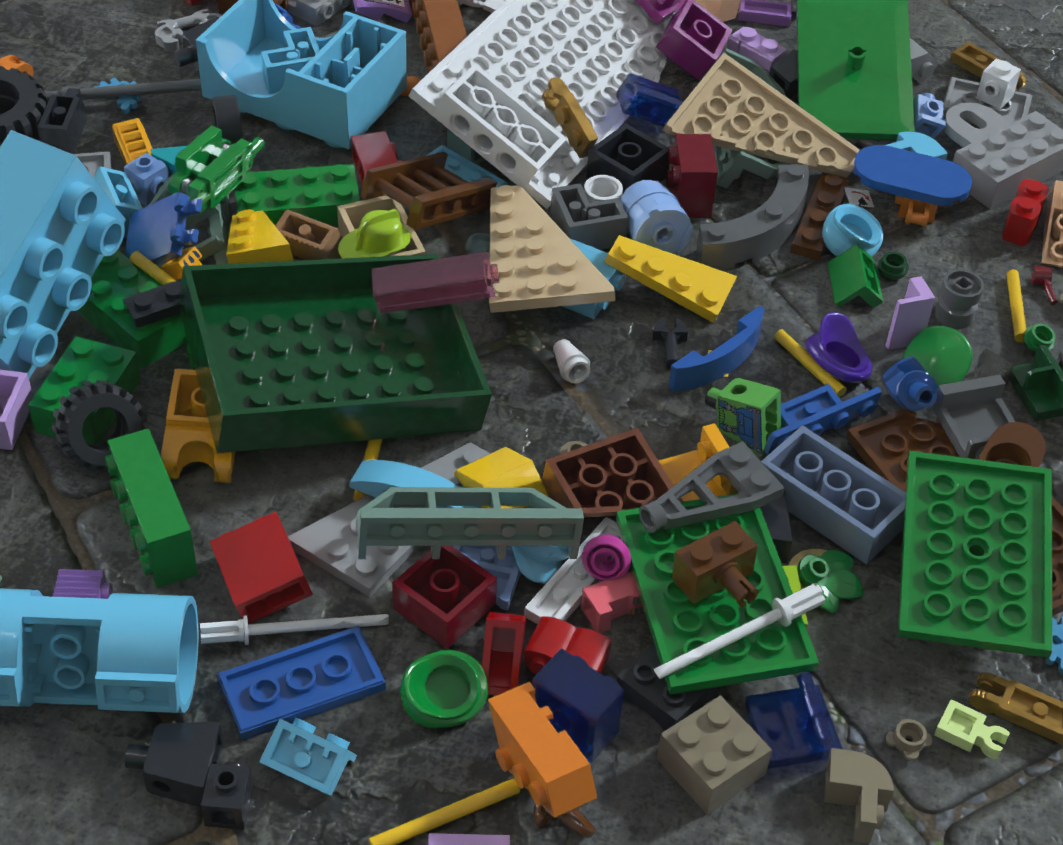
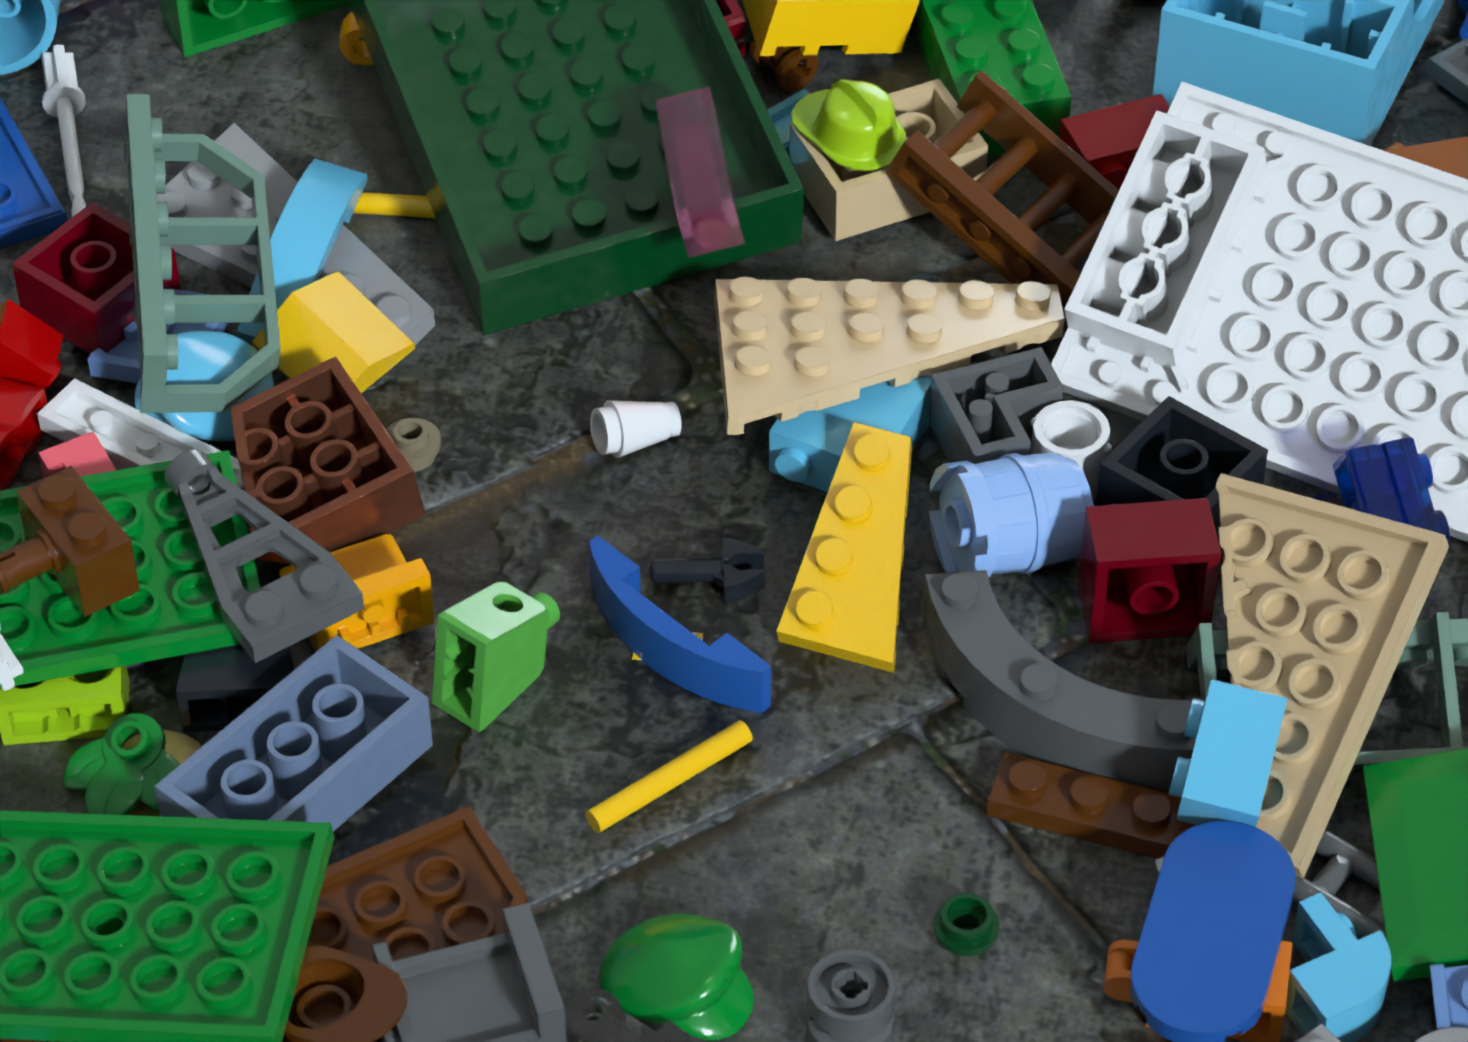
camera: 90 degrees right, 0 degrees up
red brick [209,511,313,624] -> none
medium nougat brick [275,210,342,260] -> none
pearl gold hinge [542,77,598,159] -> none
dark pink cone [581,534,631,581] -> none
blue bracket [764,384,882,455] -> none
dark purple piece [805,312,872,383] -> none
medium azure piece [822,204,883,257] -> none
green panel [828,244,883,308] -> none
blue piece [883,356,938,412] -> none
lavender panel [886,276,935,350] -> none
none -> medium azure brick [1169,679,1288,827]

